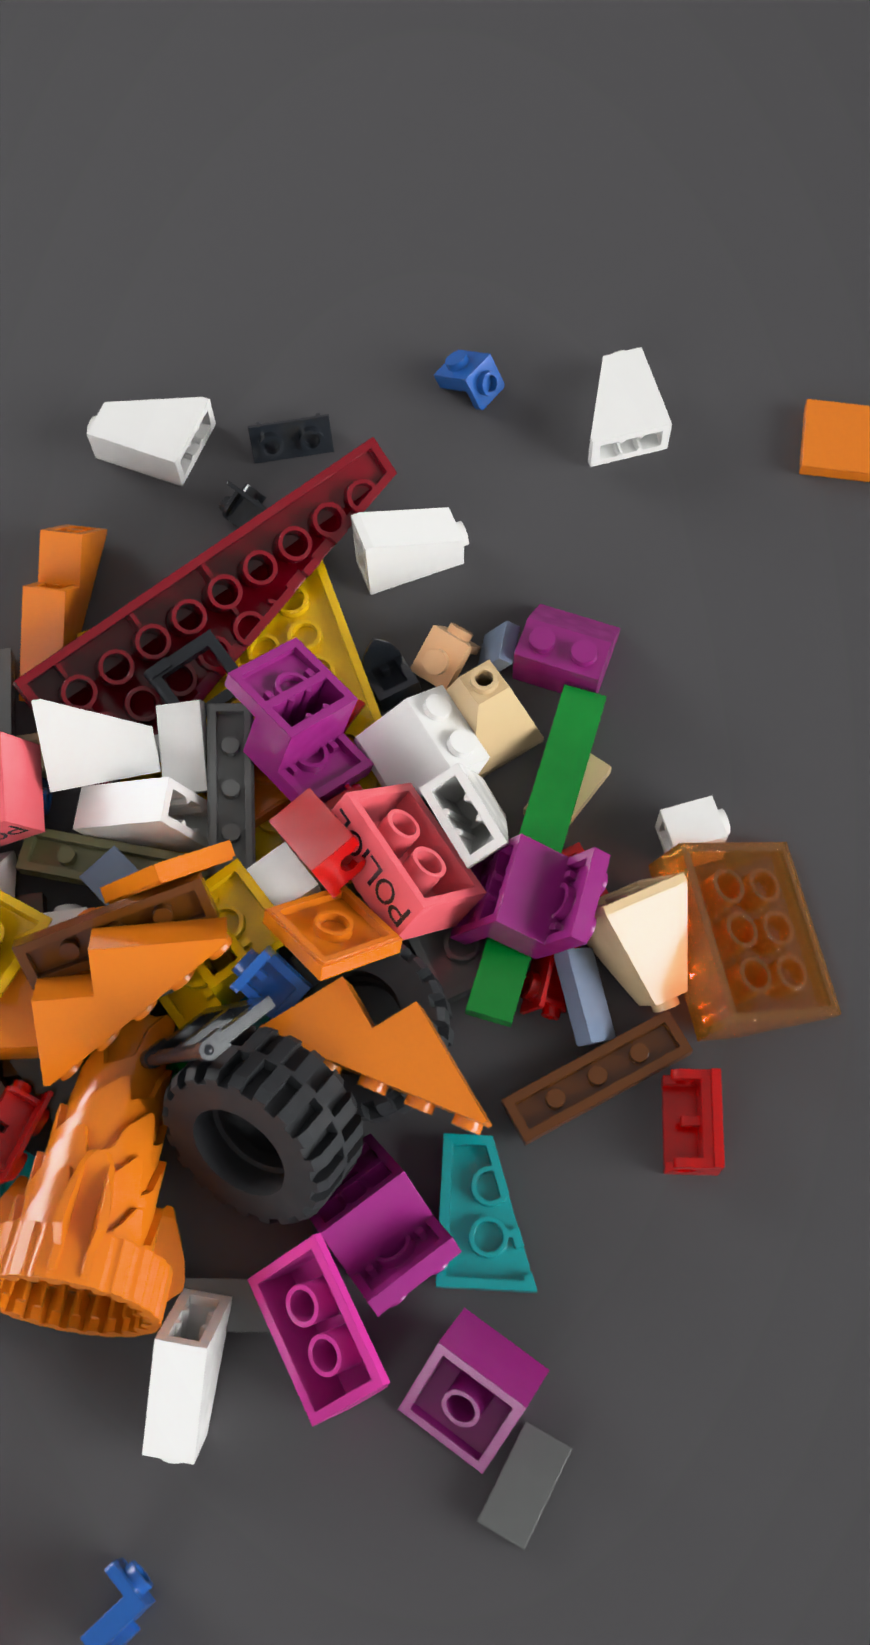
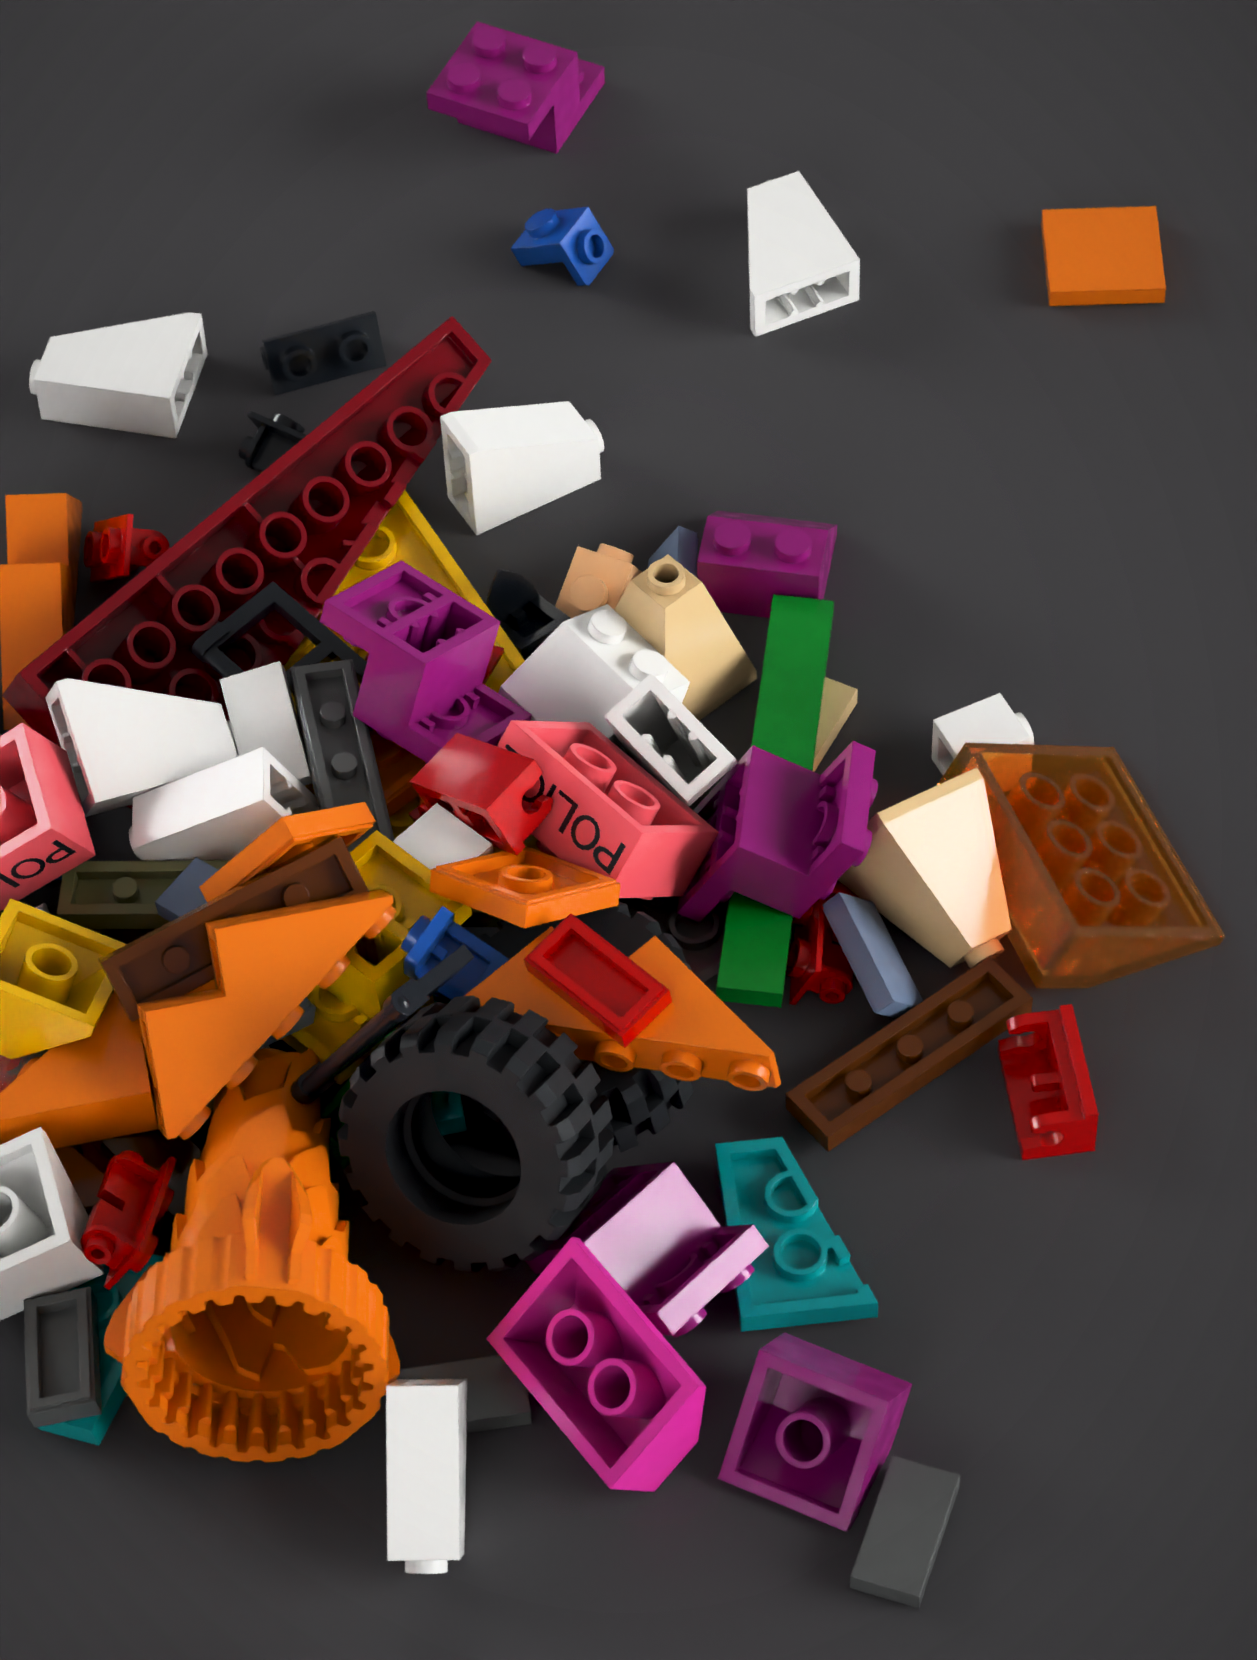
camera: 10 degrees left, 15 degrees down
none -> red hinge [83,514,170,583]
none -> magenta bracket [426,21,605,154]
none -> red tile [524,913,672,1048]

